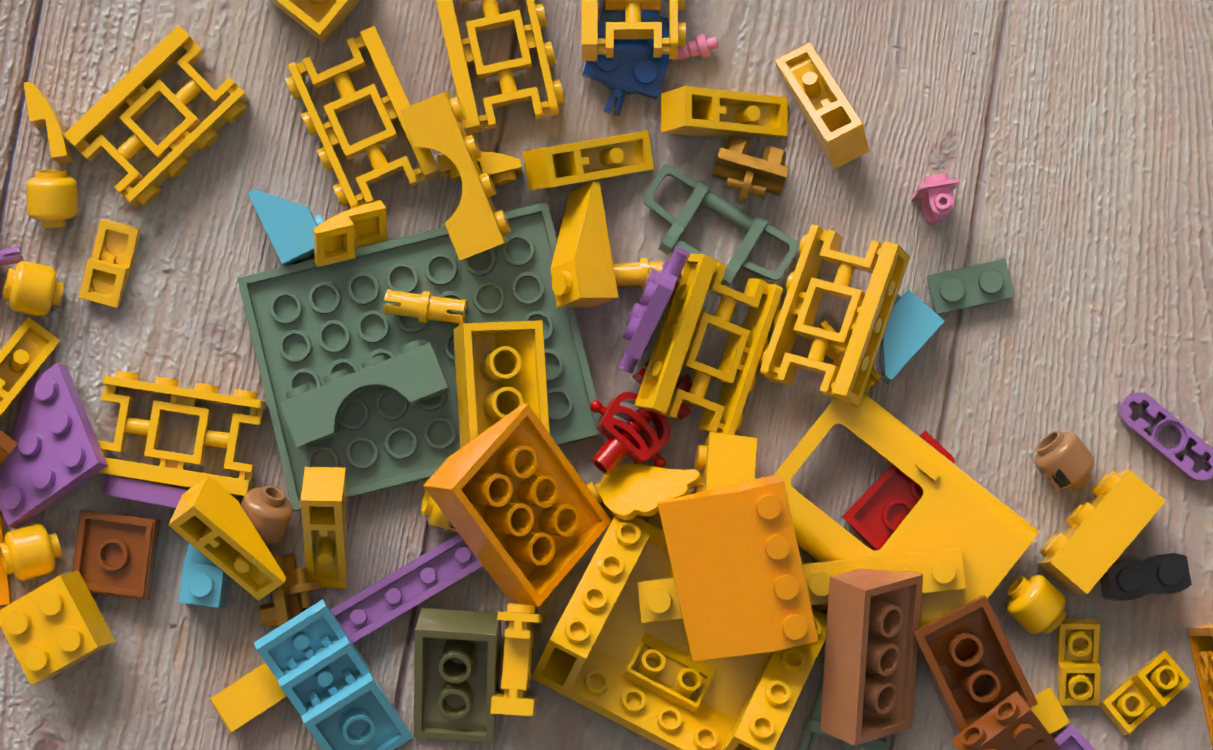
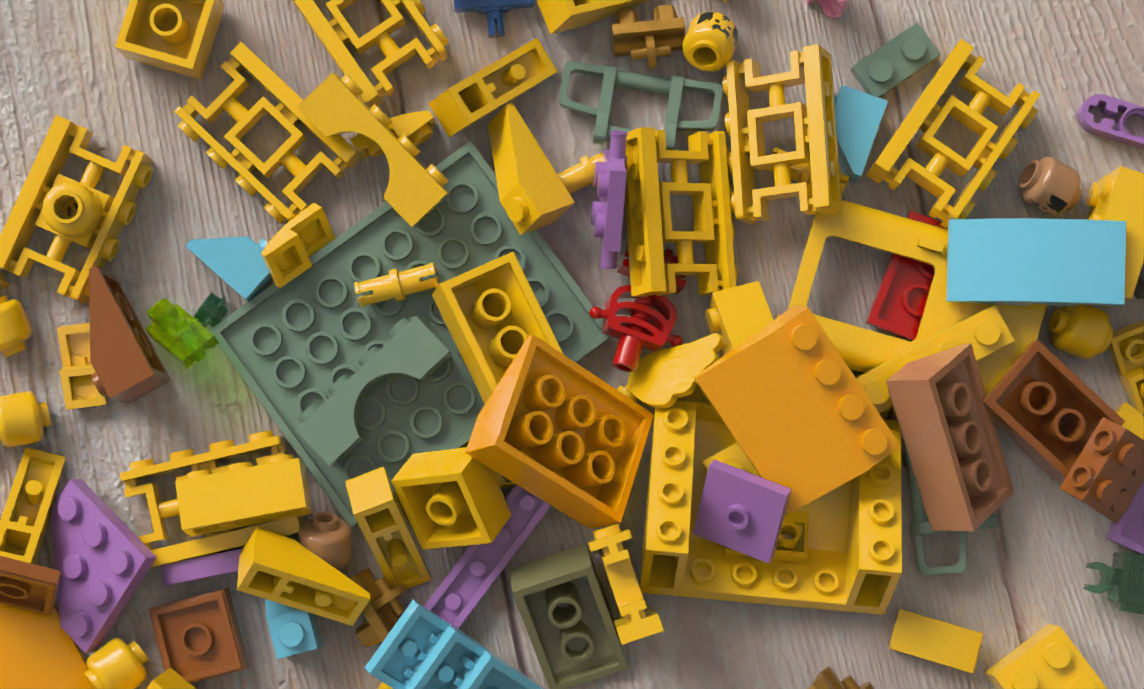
camera: 20 degrees left, 0 degrees up
none -> yellow head [42,182,101,237]
none -> dark orange slope [89,265,171,404]
none -> clear neon green hips [145,298,219,369]
none -> yellow brick [175,454,313,537]
none -> clear green plate [192,292,229,330]
none -> yellow brick [391,447,512,550]
none -> yellow head [682,12,738,72]
none -> medium lavender plate [693,459,792,564]
none -> yellow fence [866,39,1041,229]
none -> medium azure slope [946,218,1126,306]

